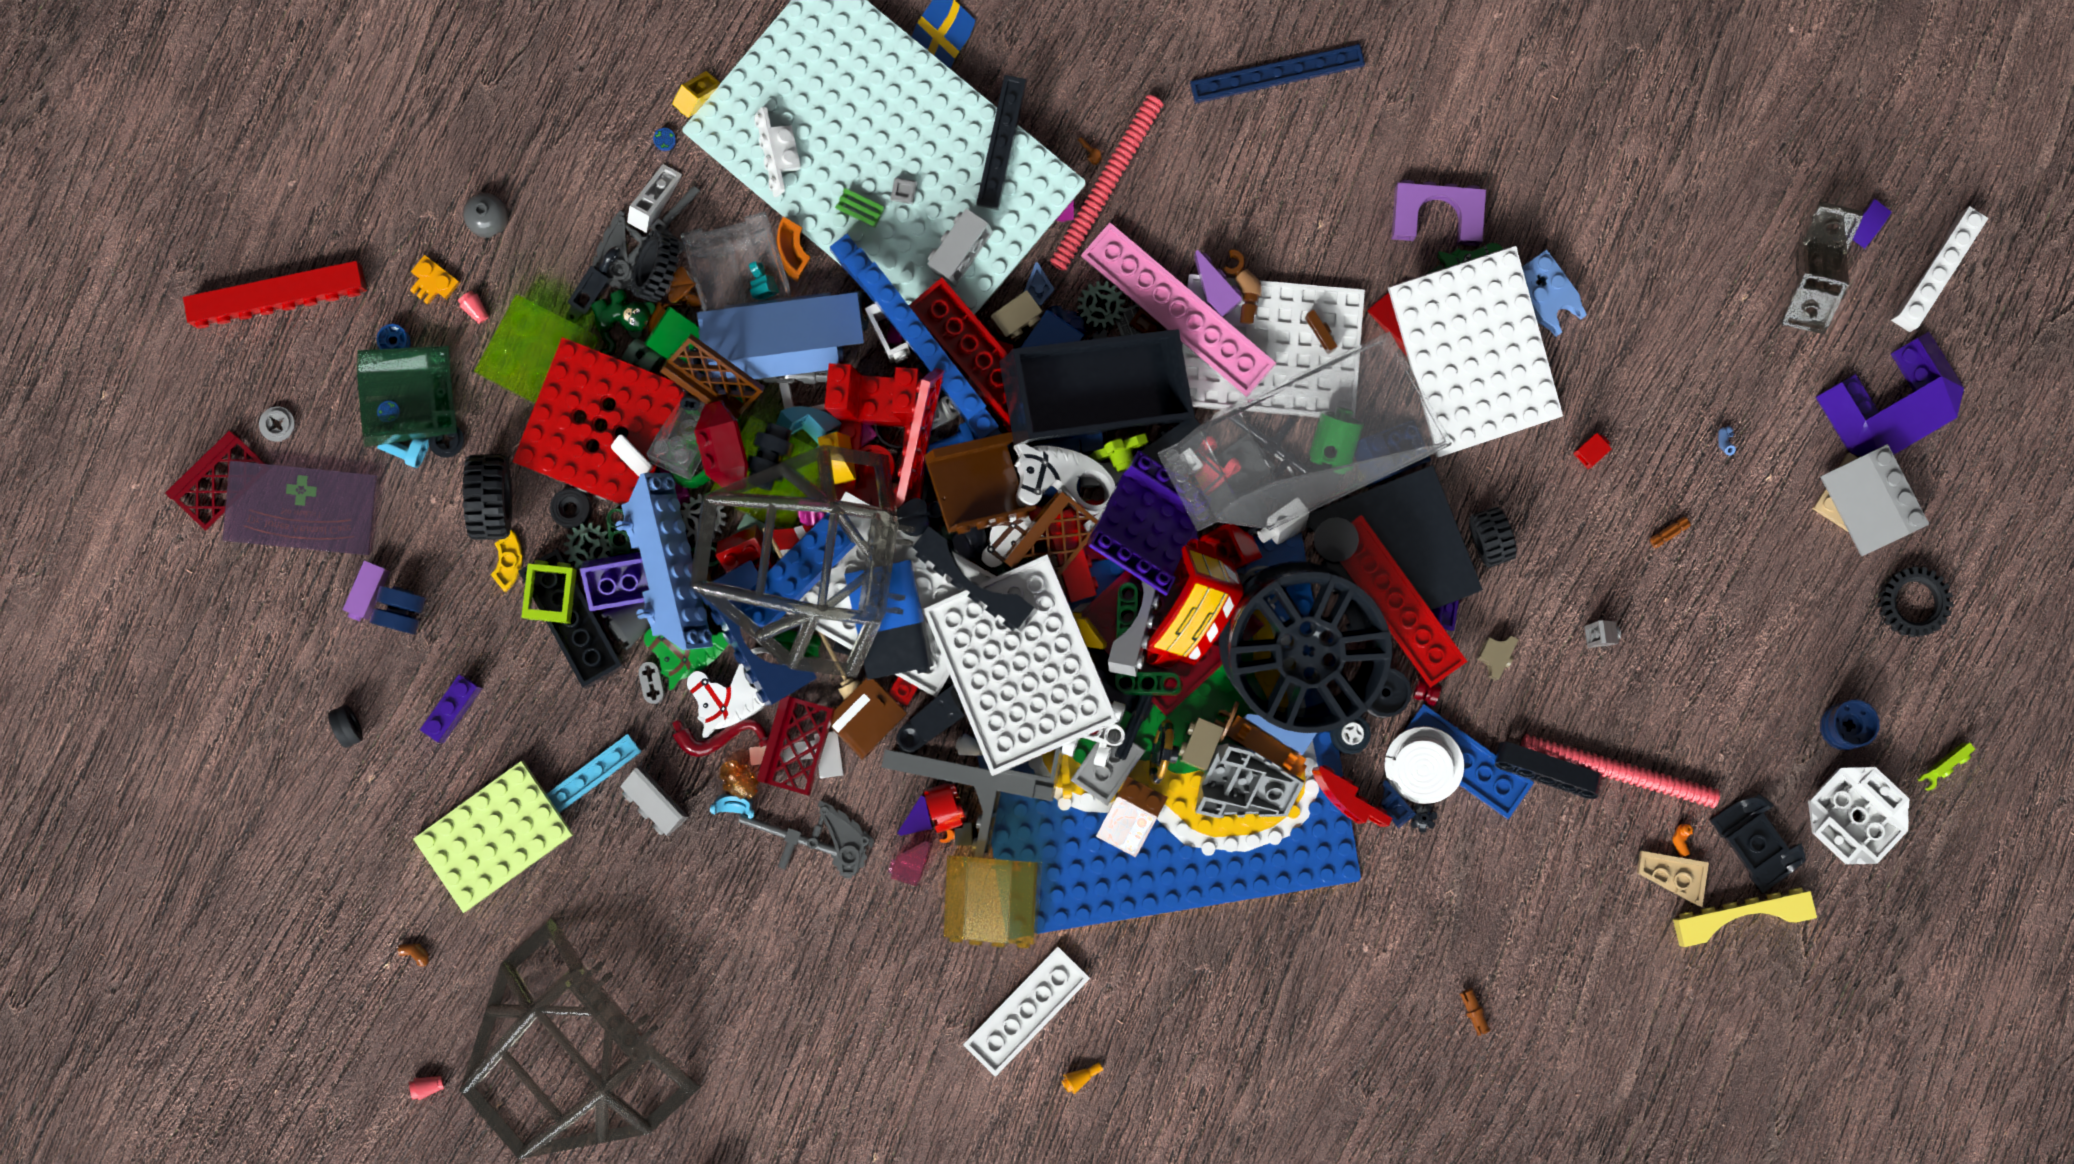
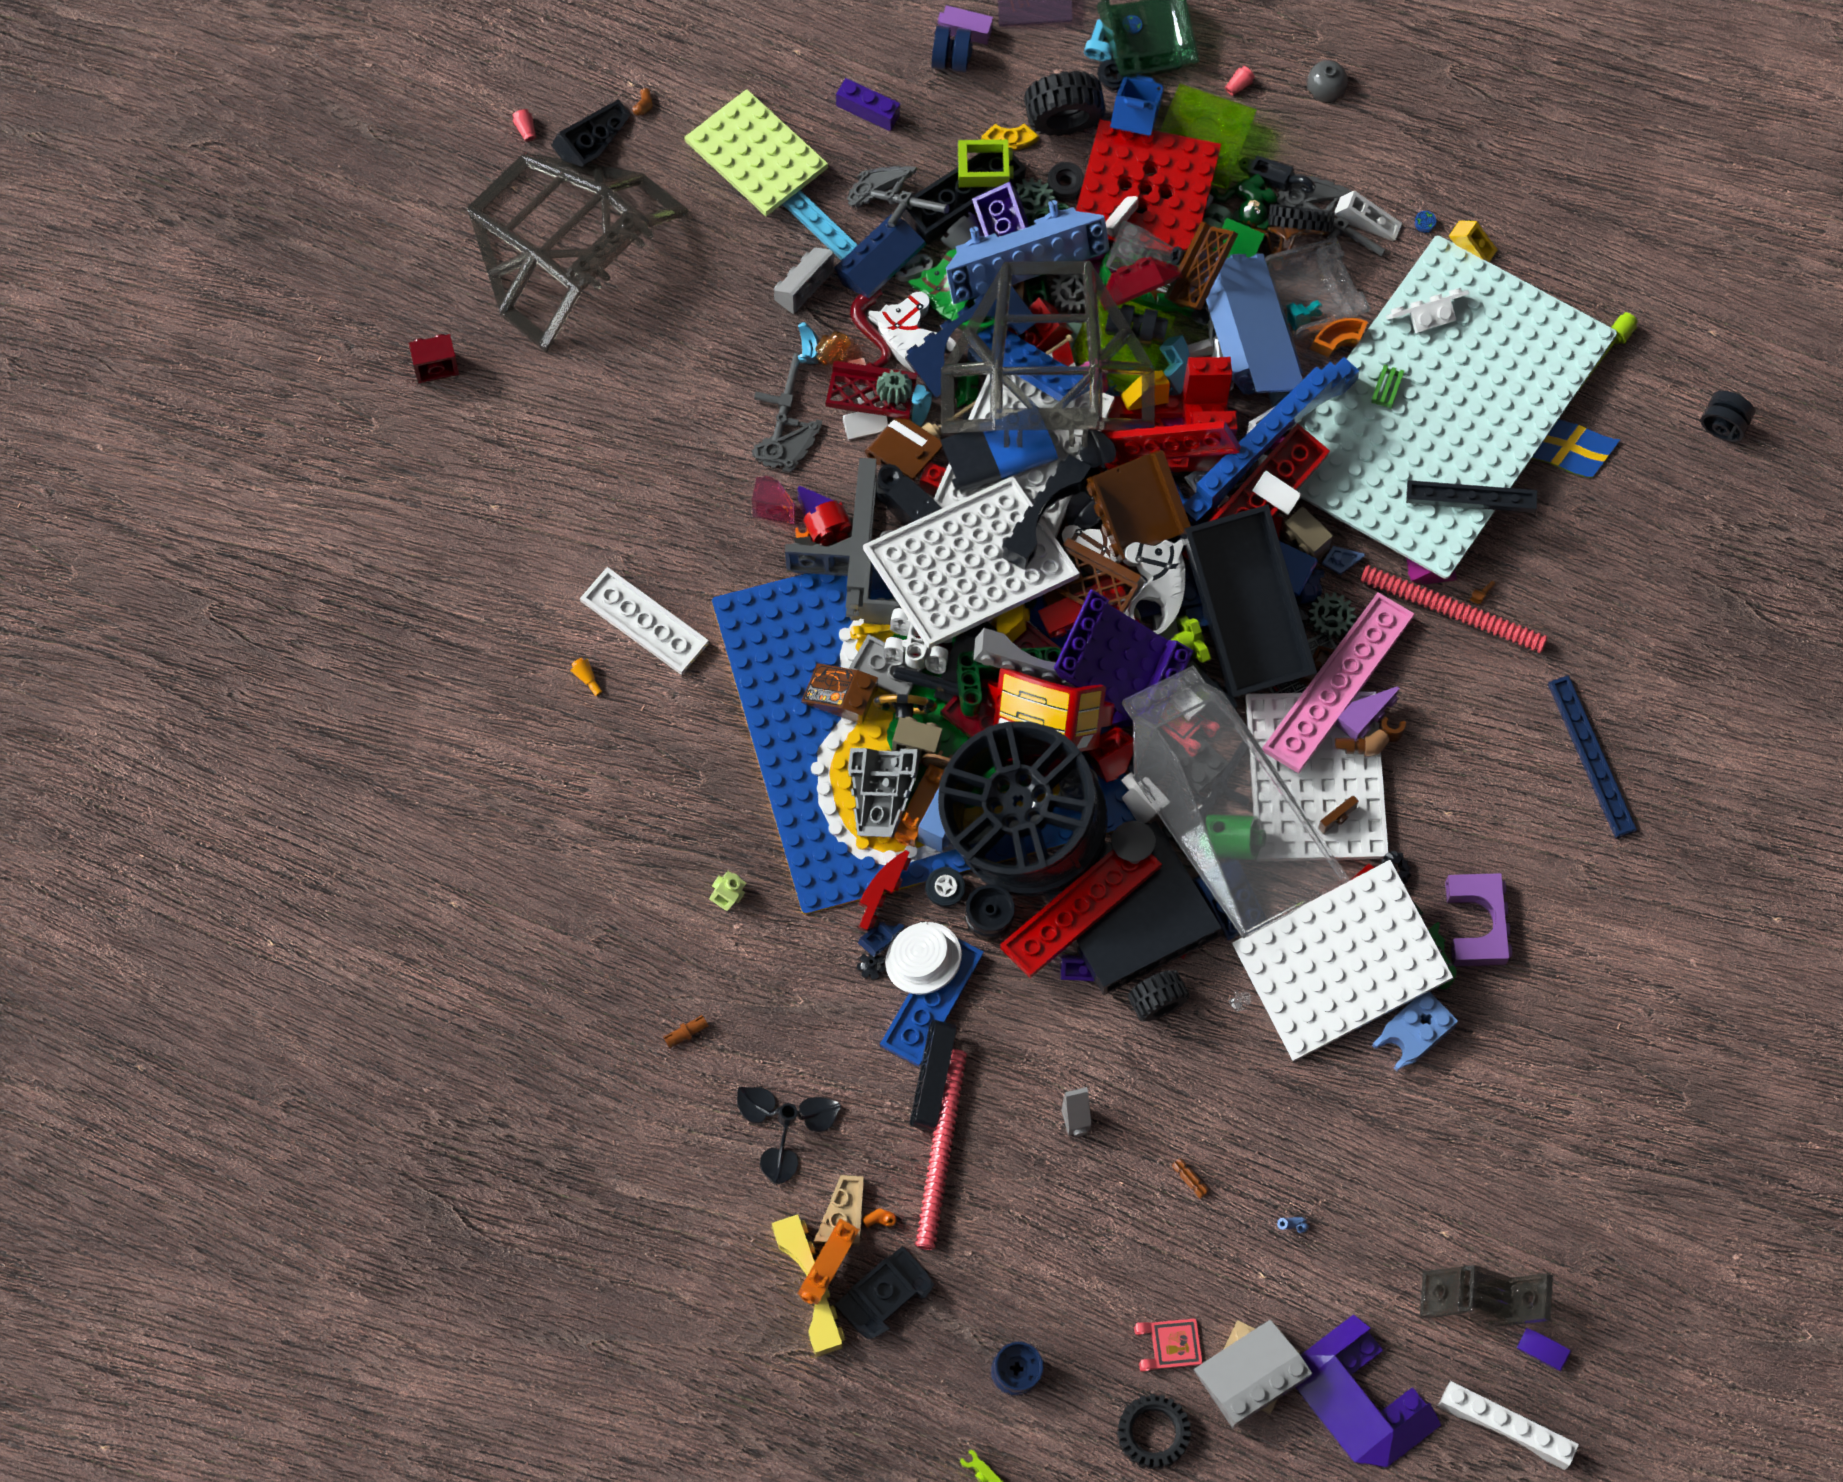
camera: 80 degrees right, 15 degrees down
black tyre [328,705,363,748] -> none
blue wheel [376,324,411,357] -> none
light orange hinge [410,255,460,305] -> none
light grey tile [890,178,917,205] -> none
light grey brick [928,208,993,287] -> none
clear yellow windscreen [944,855,1042,948] -> none
dark red wheel [1413,678,1442,706] -> none
dark tan brick [1476,636,1519,681] -> none
red brick [1573,433,1612,469] -> none
white piece [1808,767,1909,864] -> none
none -> black wedge [551,99,631,167]
none -> yellowish green brick [709,871,746,911]
none -> black plant [737,1086,841,1185]
none -> orange brick [797,1218,860,1305]
none -> dark blue slope [834,214,927,298]
none -> dark grey bar [847,166,949,227]
none -> sand green gear [876,369,912,405]
none -> medium azure helmet [912,384,932,427]
none -> blue container [1110,75,1163,136]
none -> coral flag [1134,1319,1202,1371]
none -> clear piece [1228,990,1252,1012]
none -> white slope [1252,471,1301,515]
none -> black gear [1381,850,1412,884]

